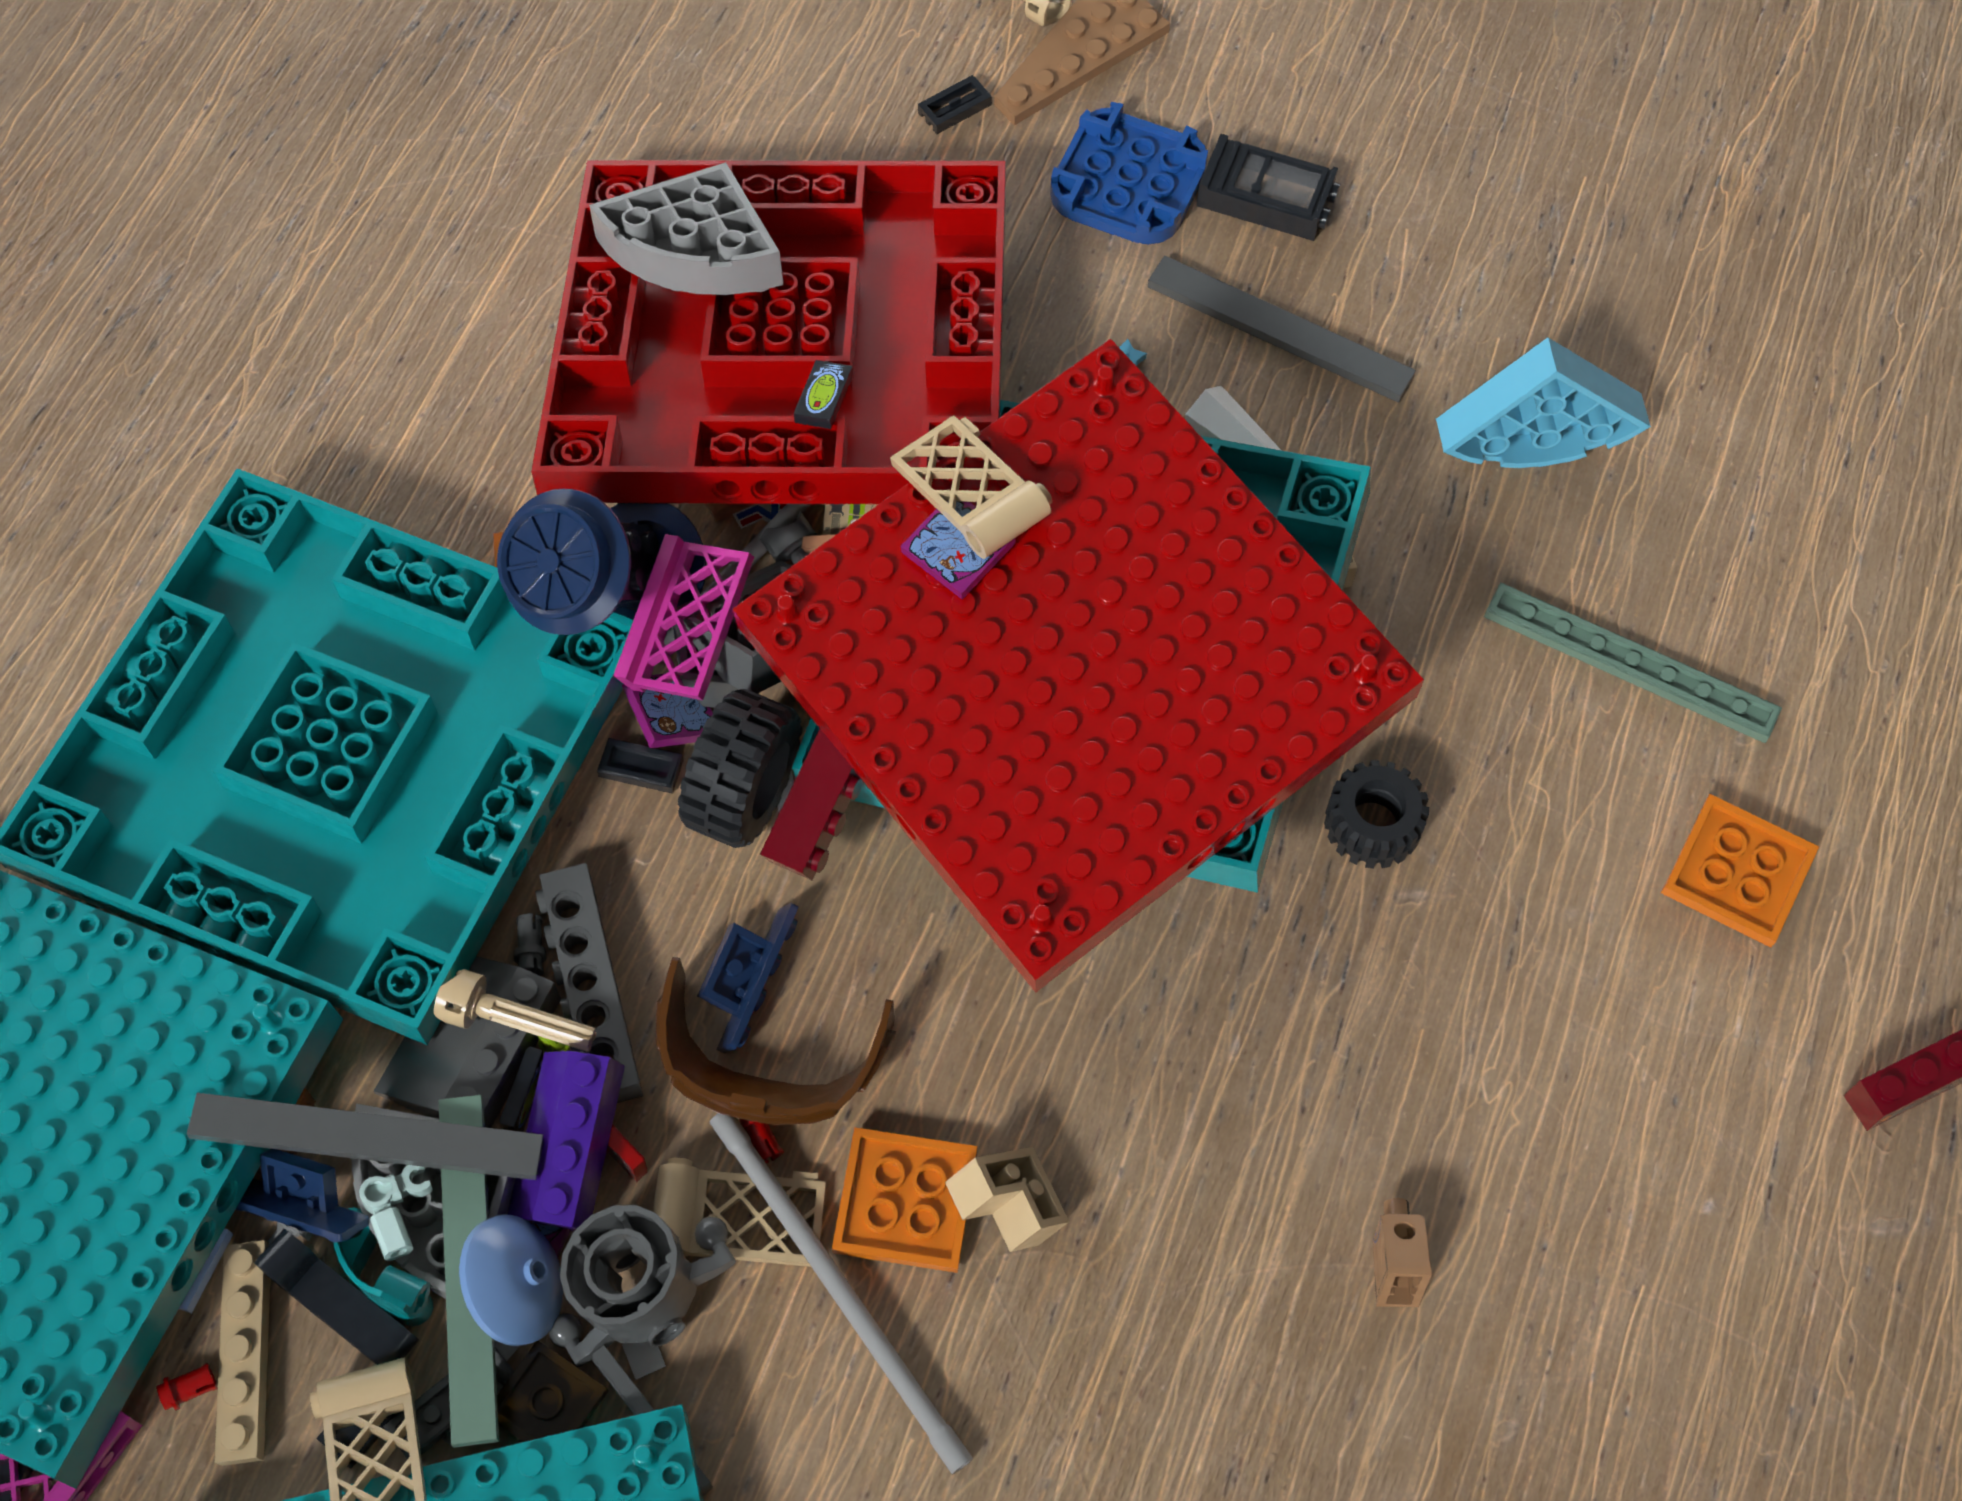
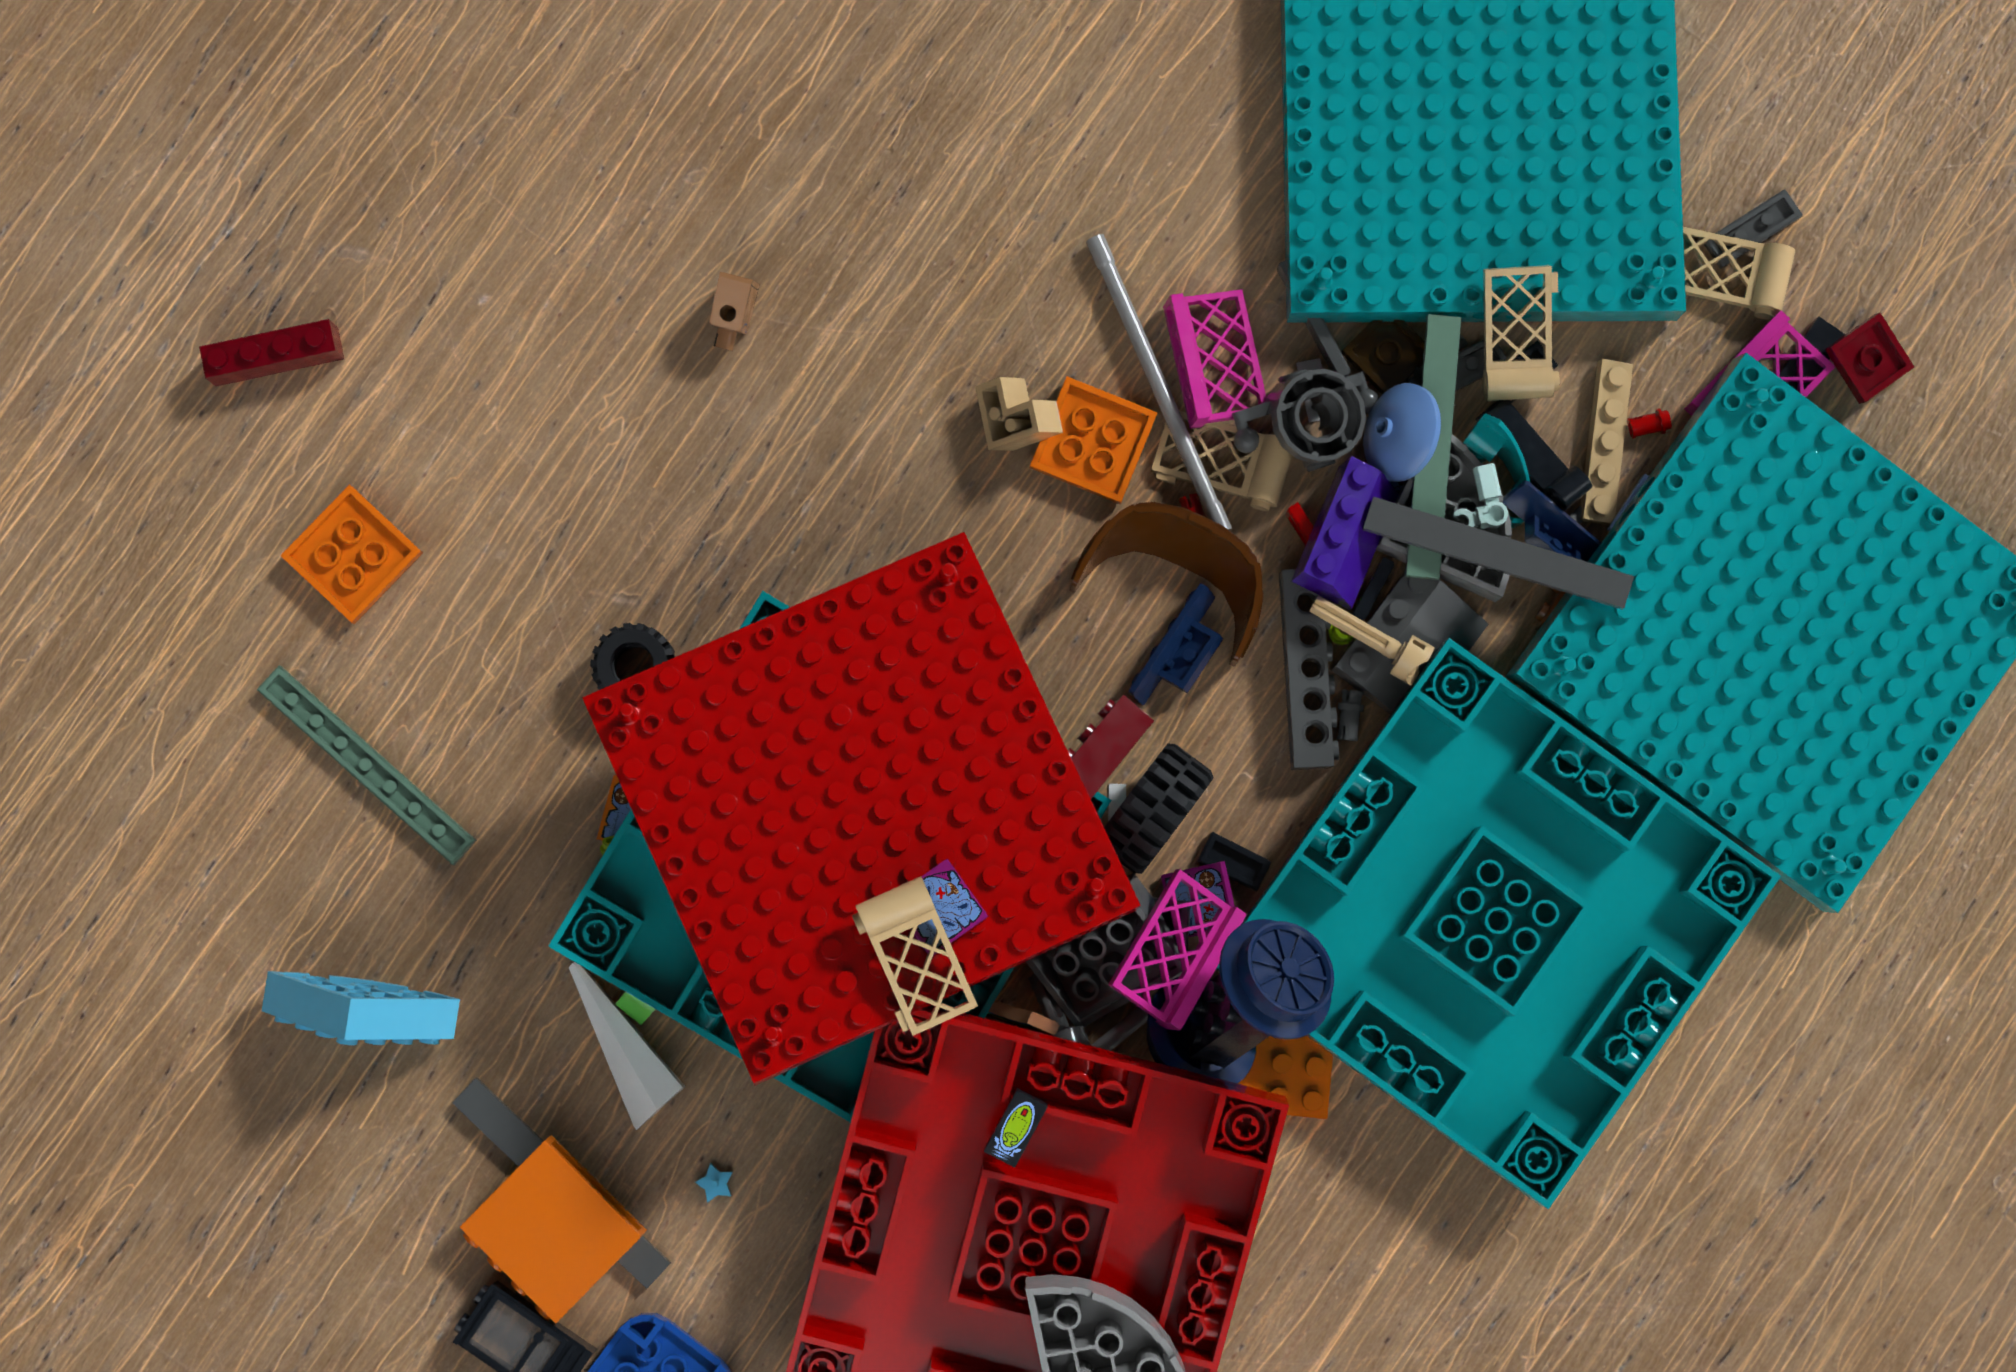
camera: 170 degrees left, 20 degrees up
none -> orange brick [460,1135,647,1324]
none -> dark pink fence [1163,289,1267,429]

